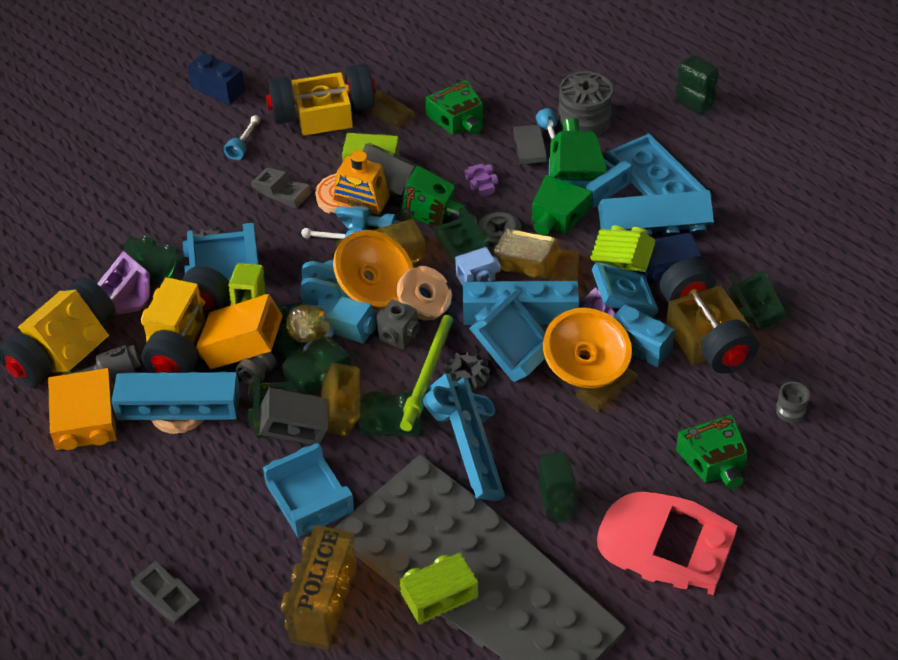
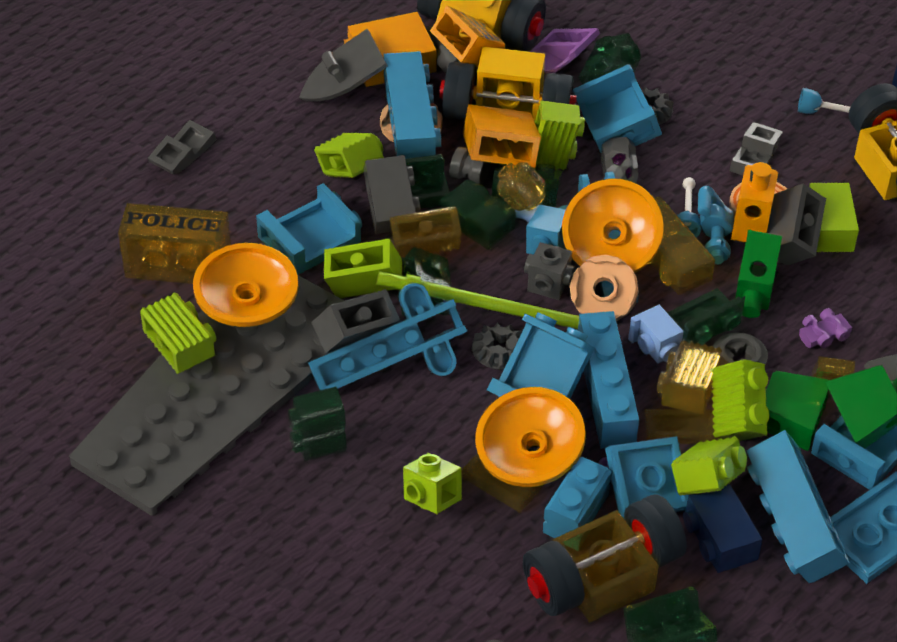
camera: 80 degrees right, 0 degrees up
coral slope [597,492,737,595] -> none
green torso [676,414,747,490] -> none
none -> light orange dish [193,243,298,327]
none -> dark grey shield [299,29,388,101]
none -> dark grey brick [311,289,401,354]
none -> lime brick [314,133,384,178]
none -> lime brick [324,238,402,298]
none -> lime brick [403,453,462,514]
none -> light orange torso [430,5,506,67]
none -> dark grey rock [601,137,638,183]
none -> lime brick [711,359,769,441]
none -> clear yellow tile [811,356,855,380]

